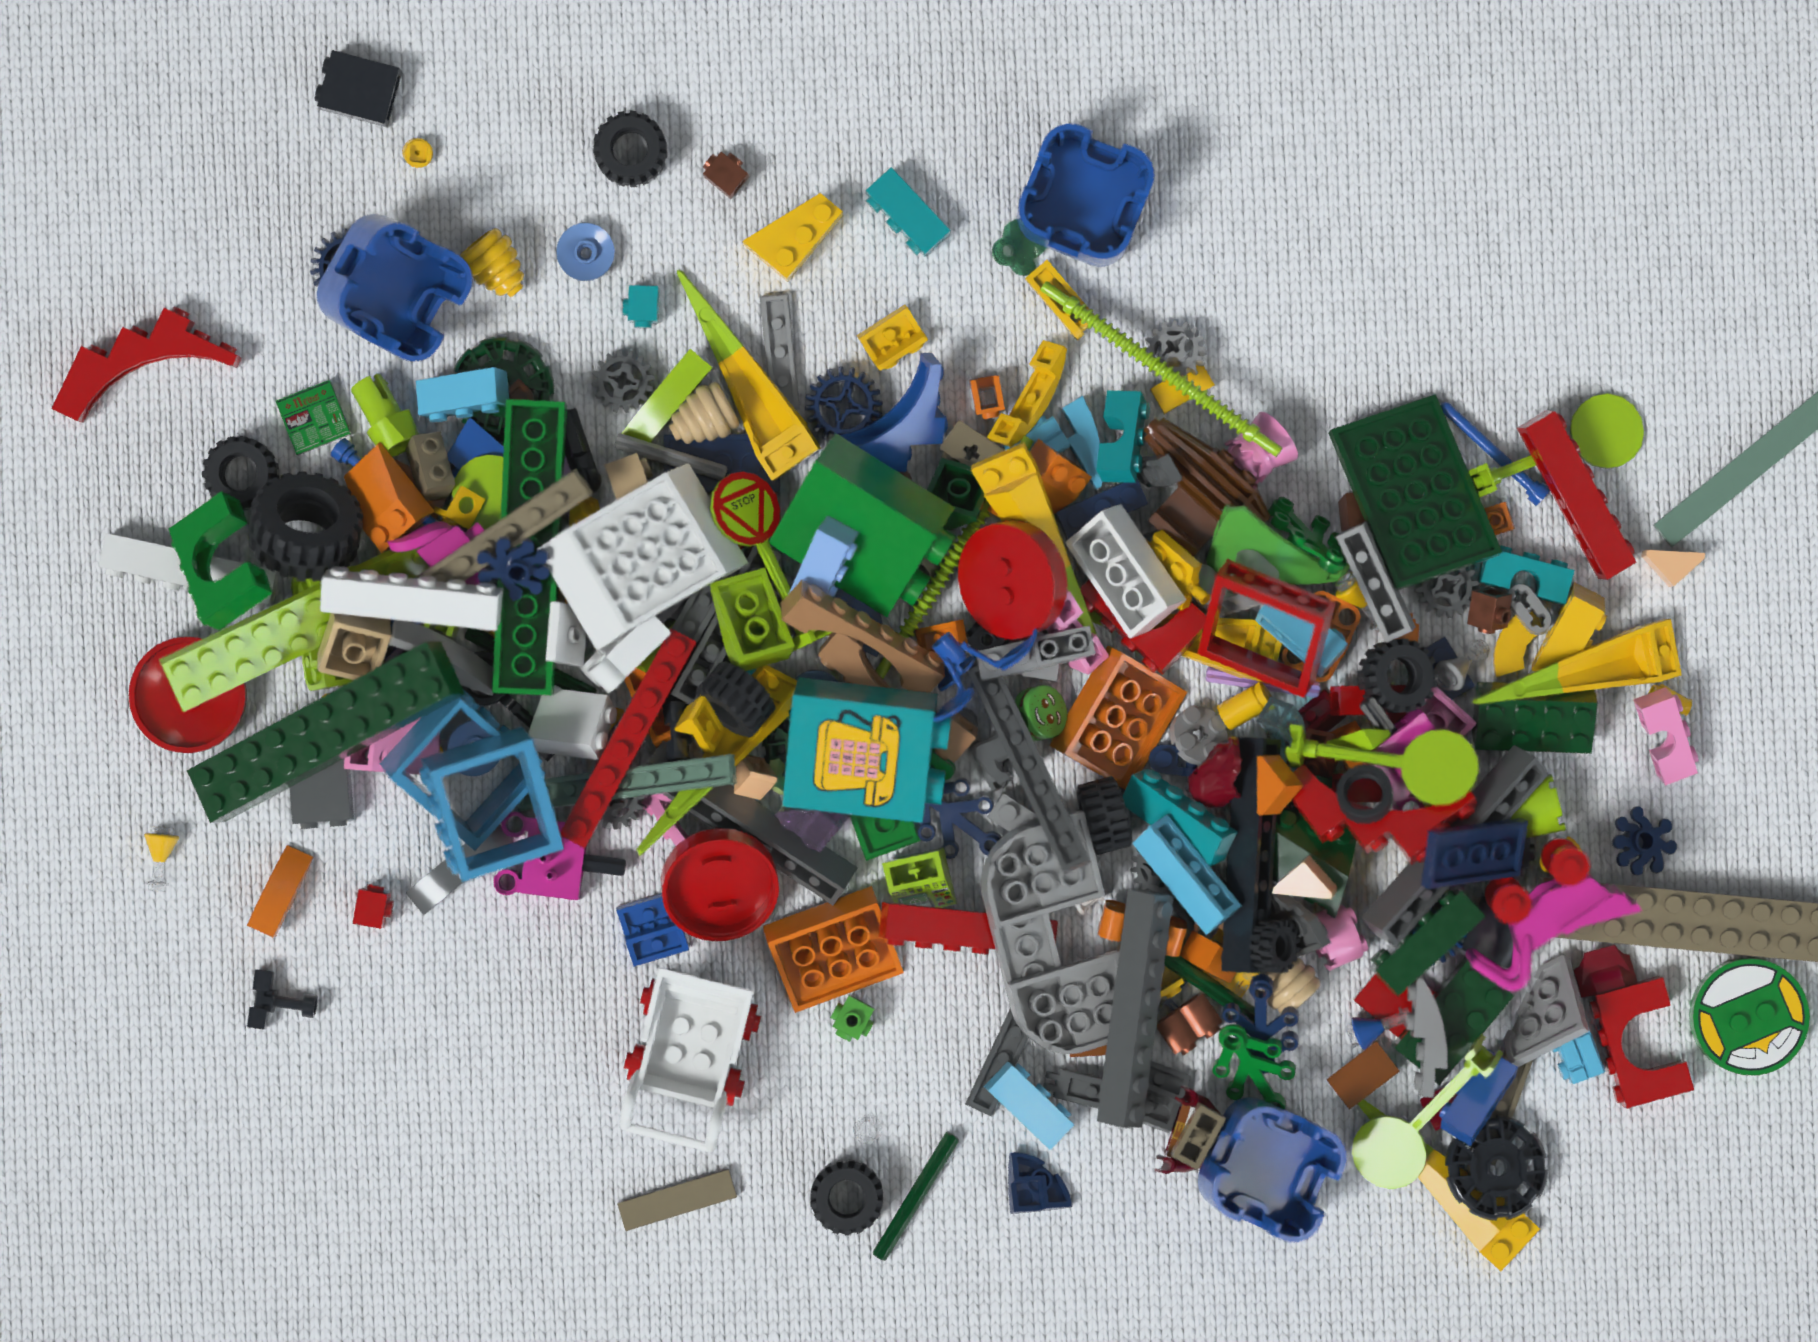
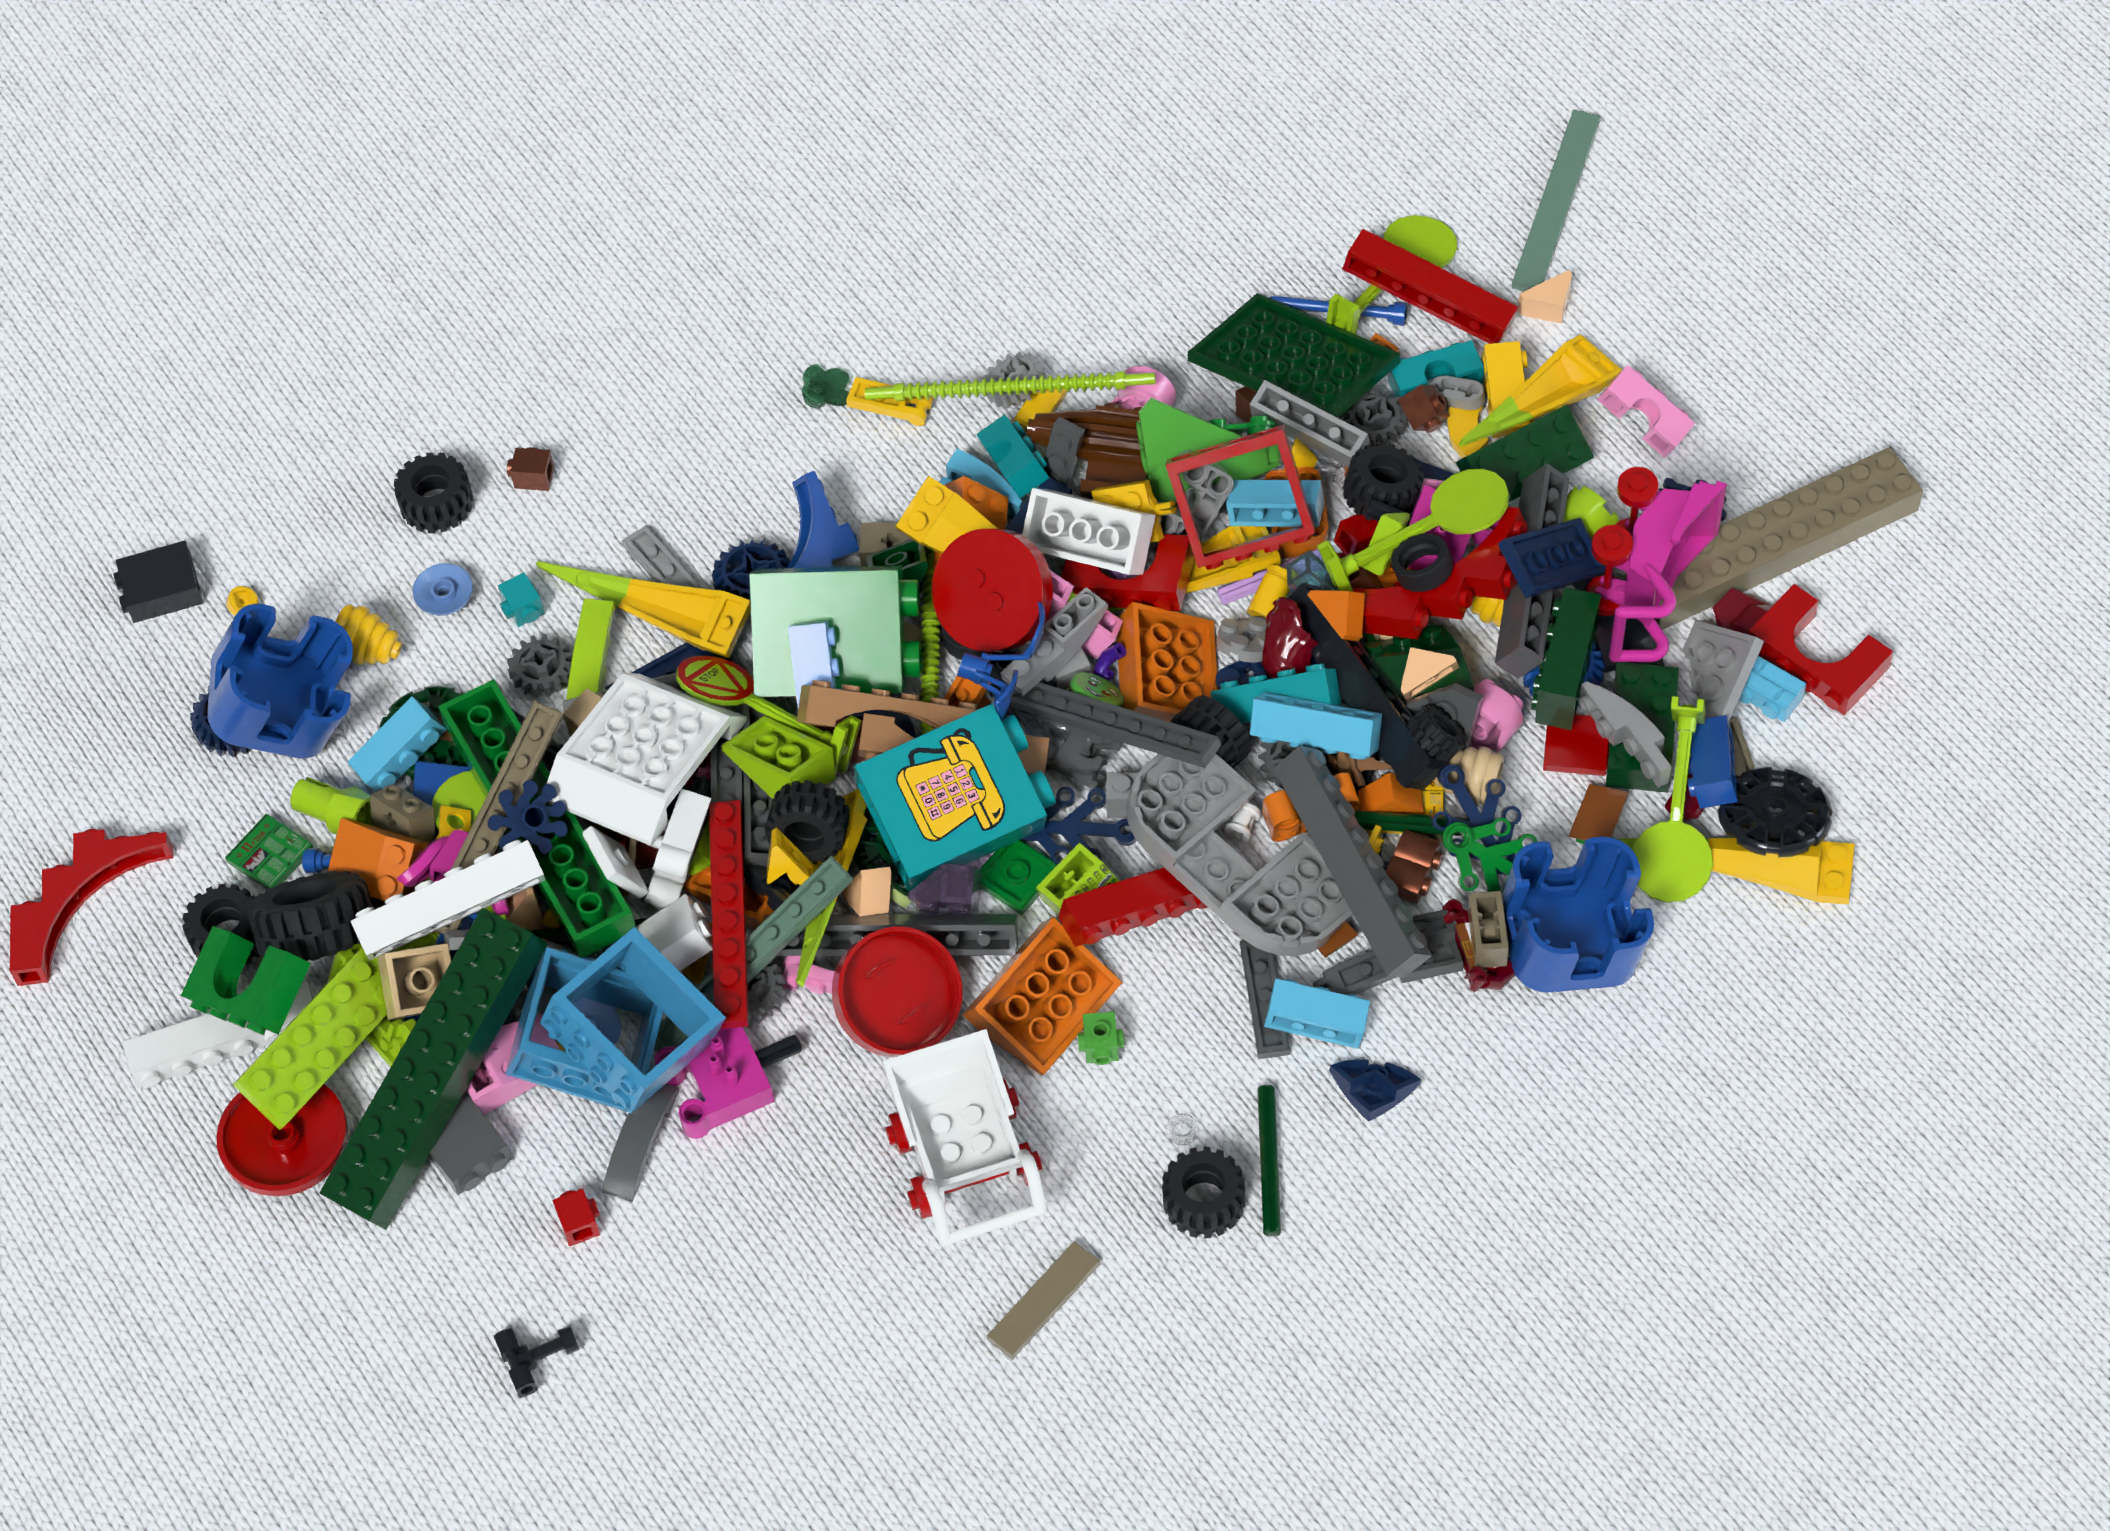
camera: 25 degrees left, 30 degrees down
piece [144,826,179,892] -> none
orange slope [247,845,314,937] -> none
blue slope [616,893,689,967] -> none
tan piece [668,382,739,444] -> none
yellow wedge [742,193,843,282] -> none
yellow bracket [856,304,928,371] -> none
teal brick [865,167,951,257] -> none
orange window [969,374,1005,419] -> none
yellow slope [987,340,1067,447] -> none
blue piece [1017,124,1154,267] -> none
piece [1346,1006,1410,1050] -> none
clear piece [1434,639,1490,691] -> none
piece [1689,958,1810,1076] -> none
none -> dark purple arm [1093,643,1126,681]

